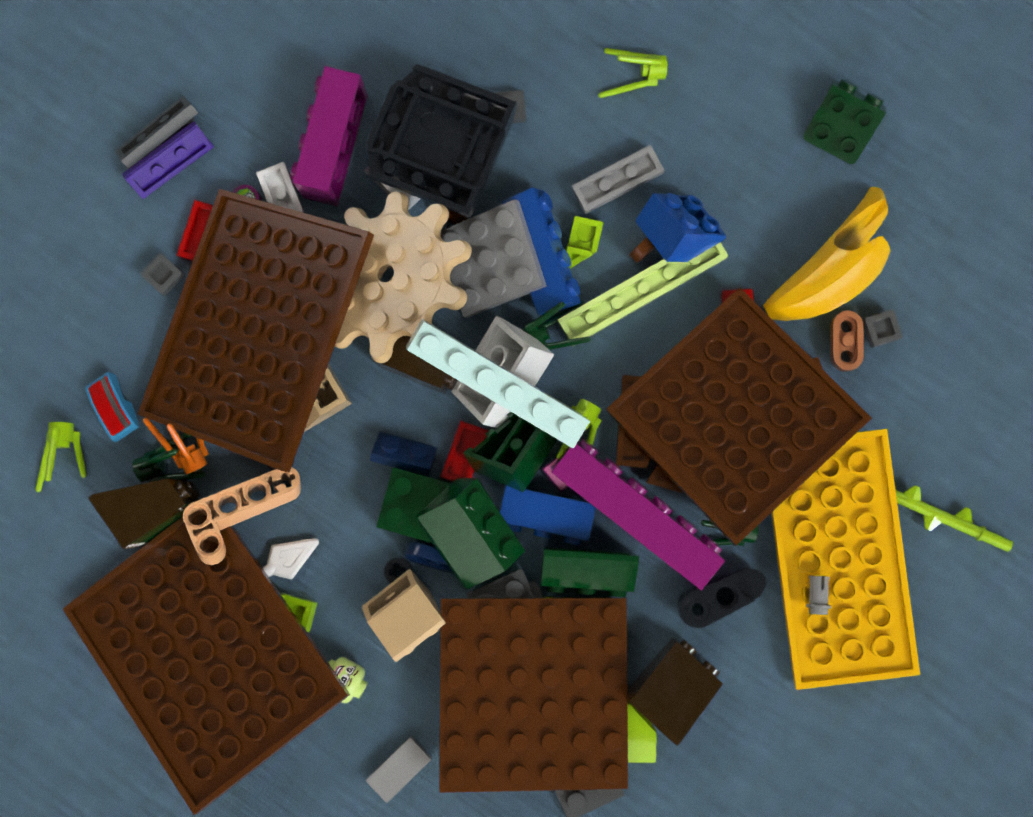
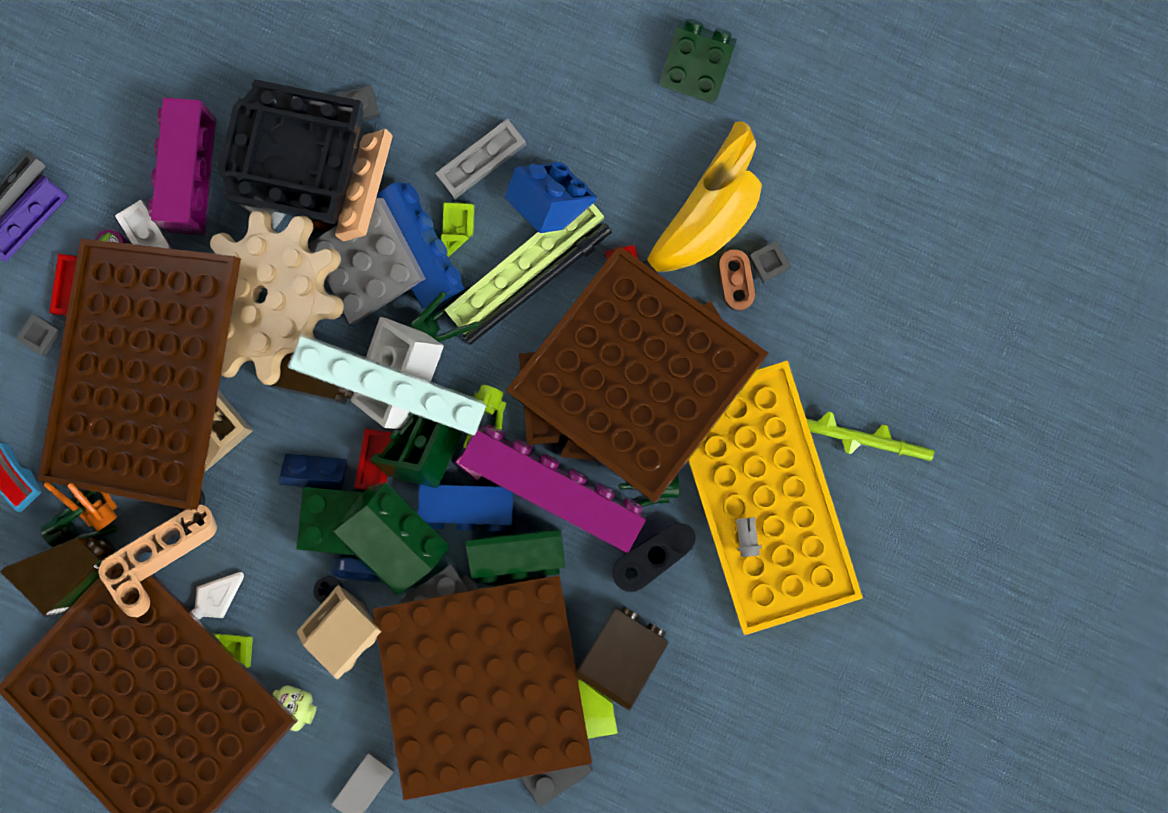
camera: 15 degrees left, 0 degrees up
lime plant [598,48,668,98] -> none
reddish brown tile [629,237,655,263] -> none
none -> light nougat plate [335,129,393,242]
none -> black bar [463,223,612,345]

